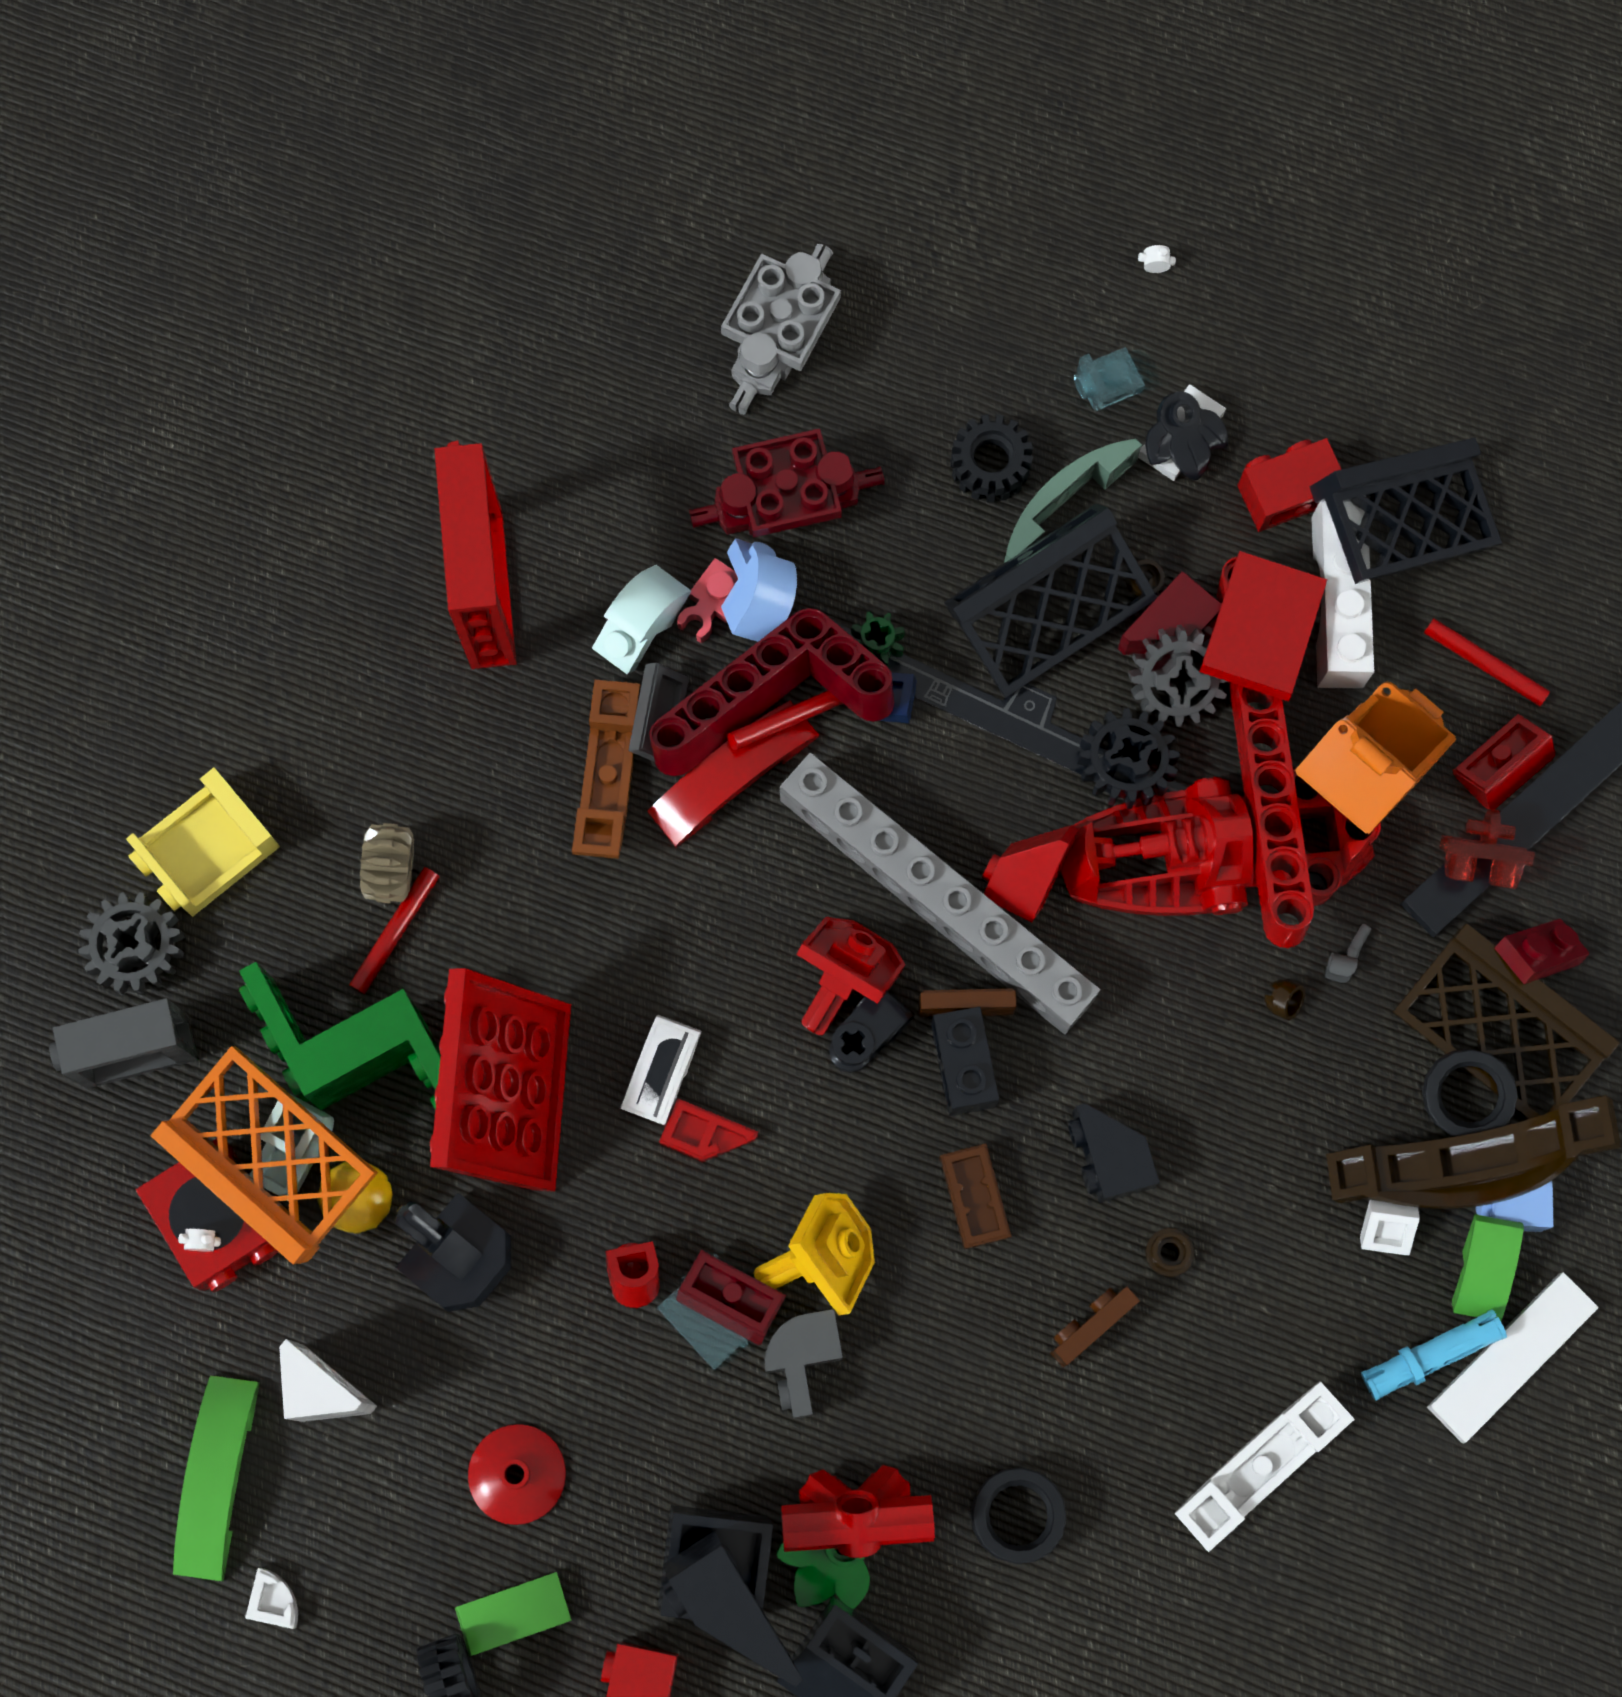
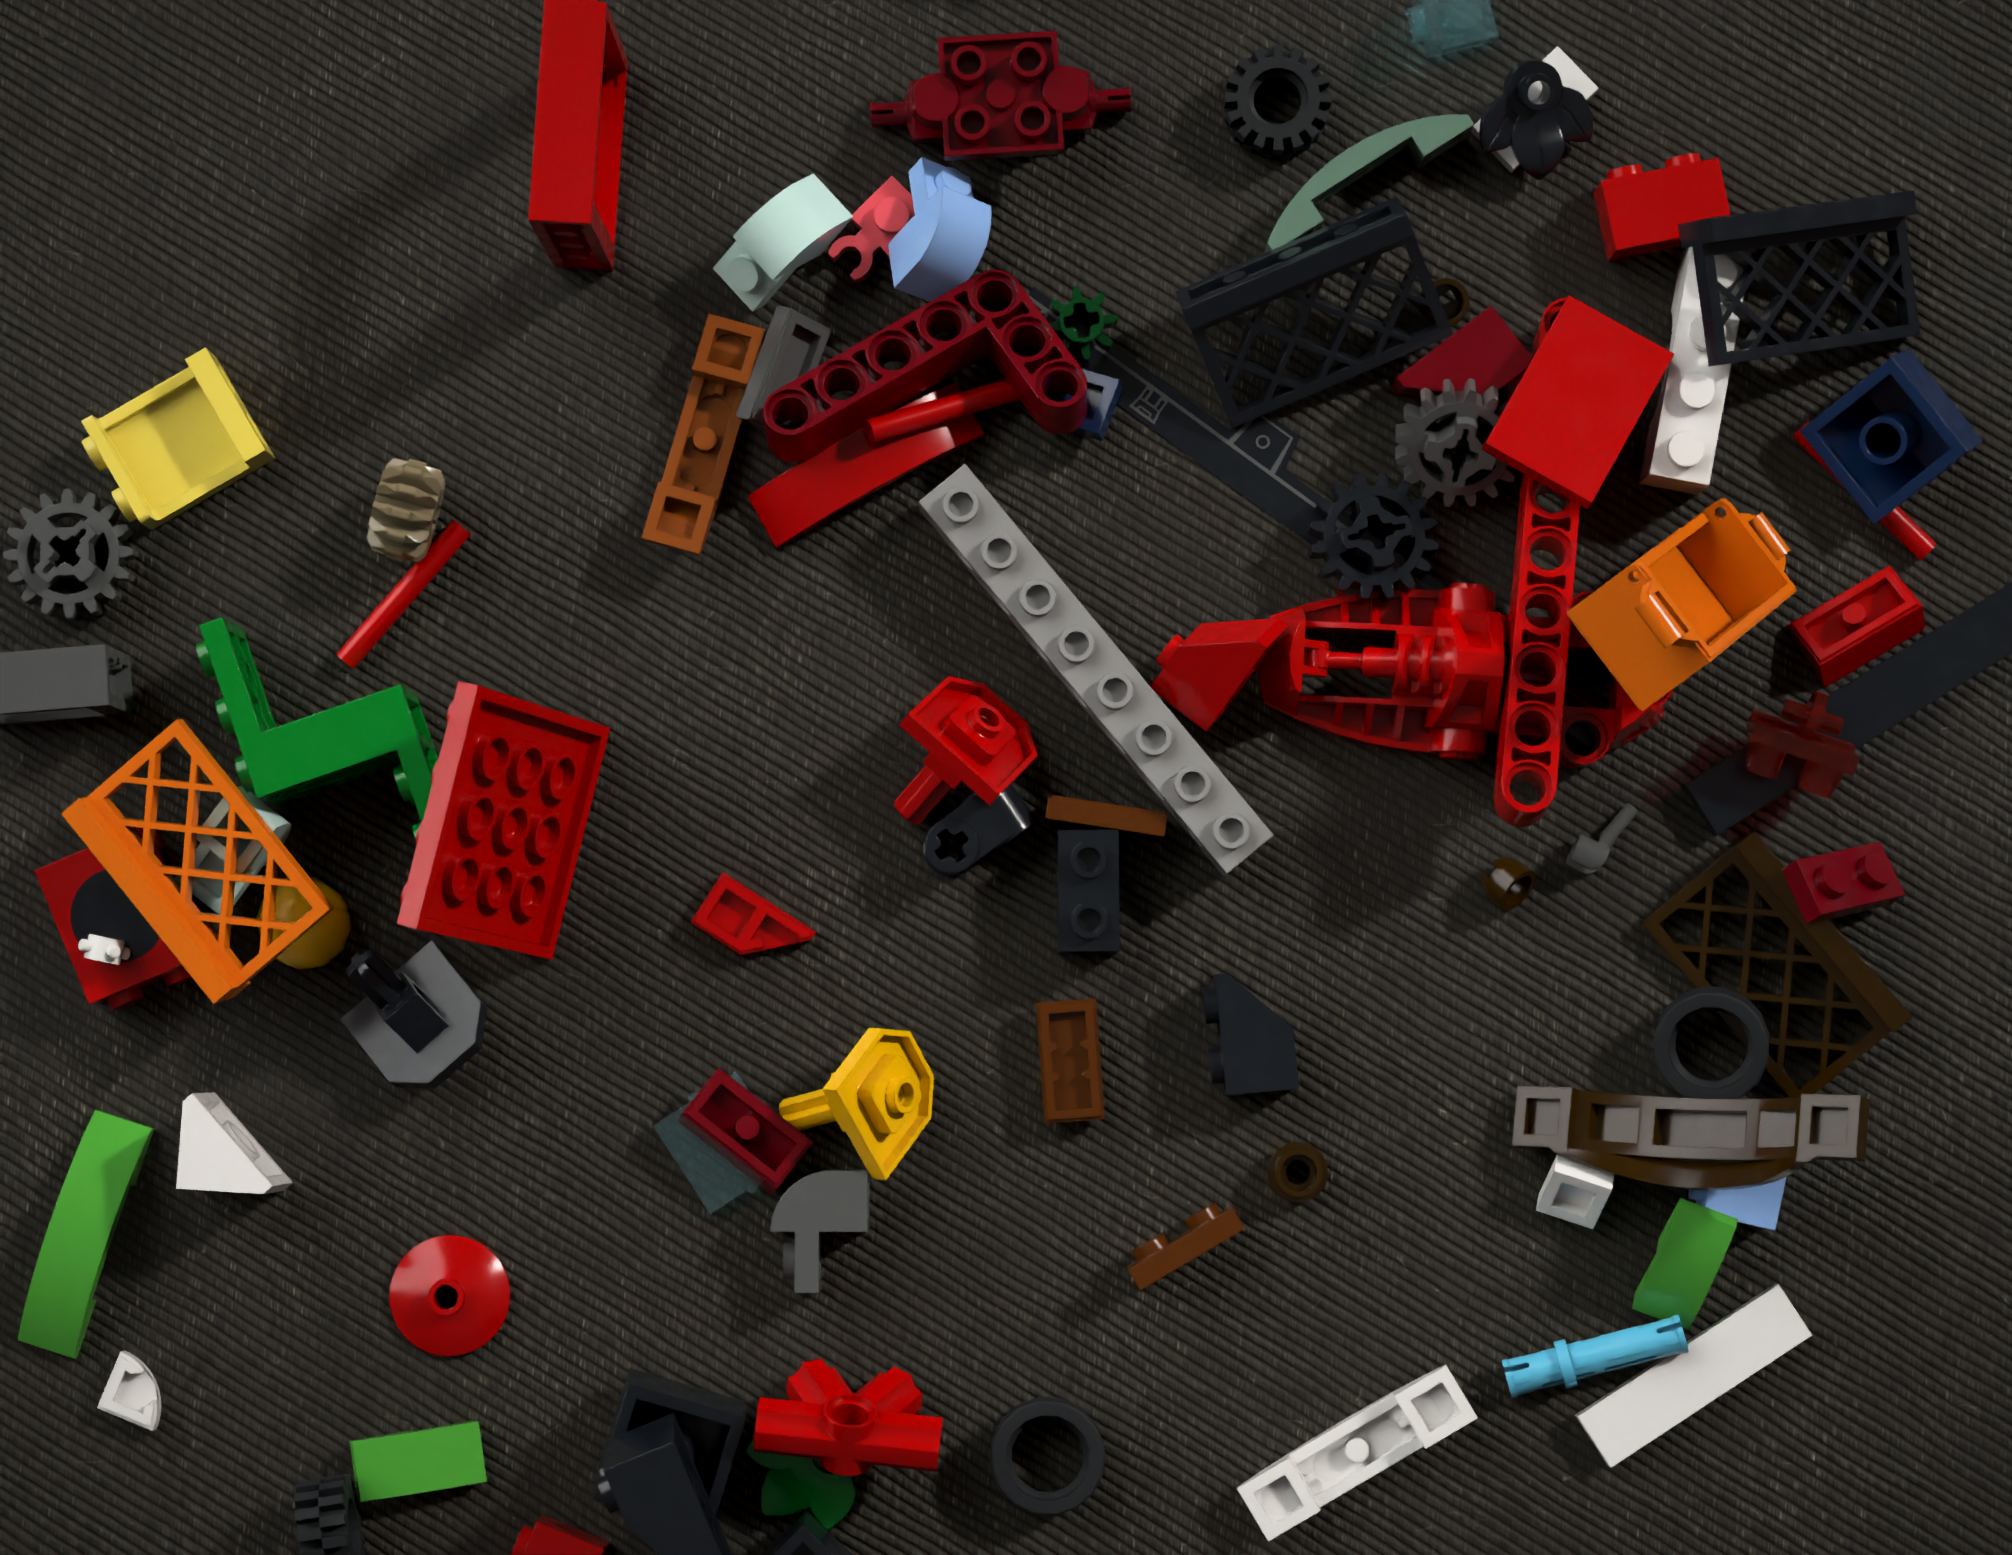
camera: 10 degrees right, 10 degrees up
red plate [605,1241,660,1308] -> none
white slope [621,1015,702,1125] -> none
none -> dark blue slope [1800,348,1983,524]

